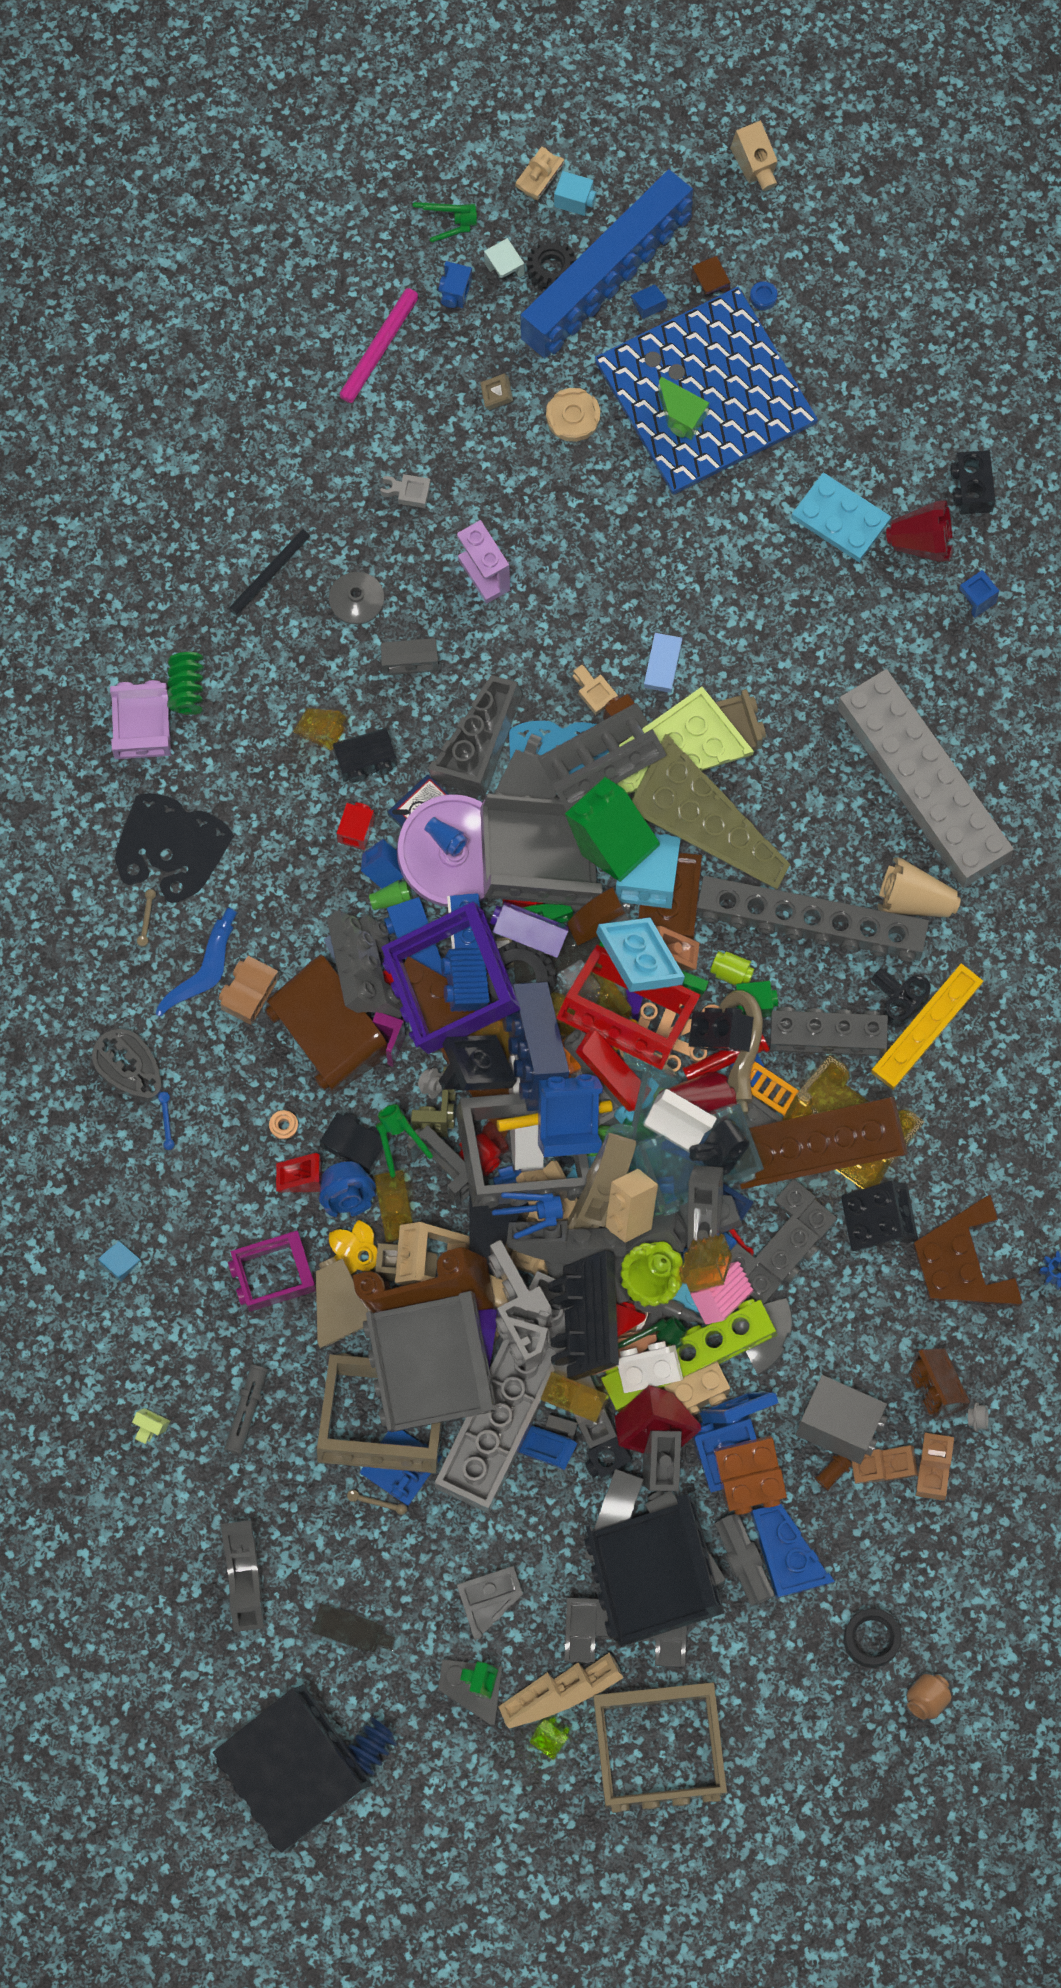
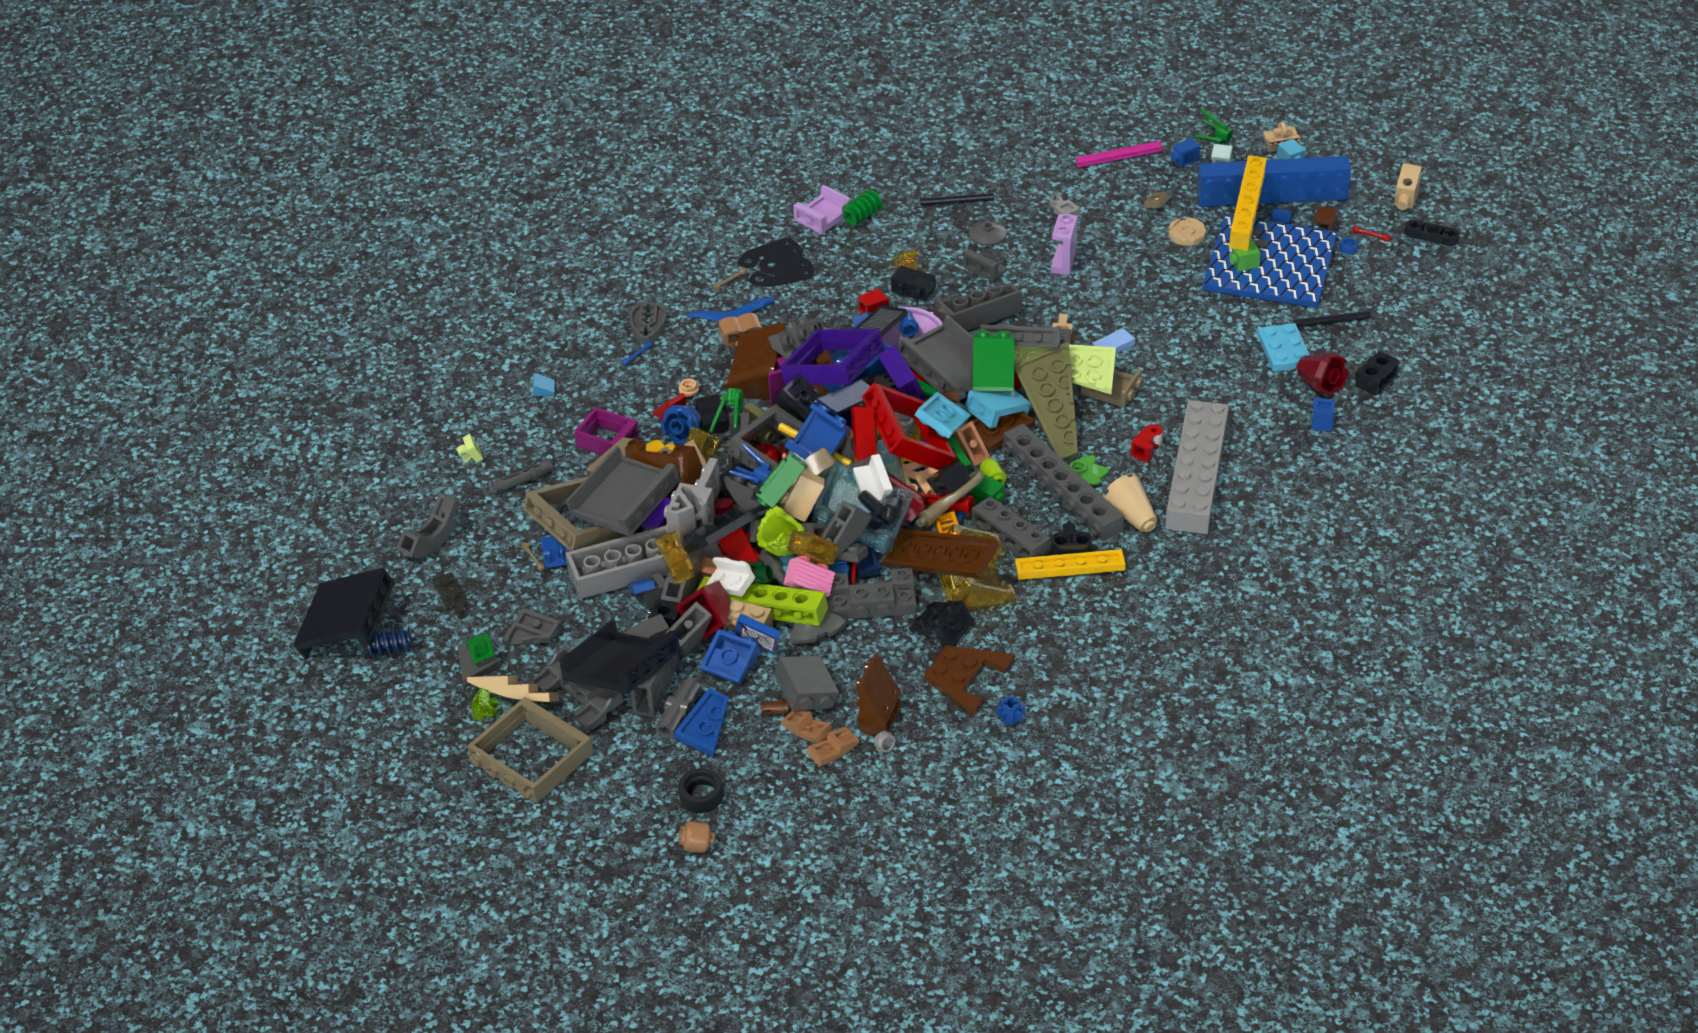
camera: 45 degrees right, 30 degrees down
dark orange plate [713,1436,787,1515] -> none
none -> dark red tile [714,498,733,515]
none -> window [756,450,806,508]
none -> black window [854,305,908,337]
none -> bright green plate [1069,455,1109,485]
none -> red leg [1130,424,1163,463]
none -> yellow brick [1229,155,1267,251]
none -> black bar [1292,311,1371,327]
none -> red hinge [1352,226,1391,242]
none -> black beam [1404,220,1460,246]

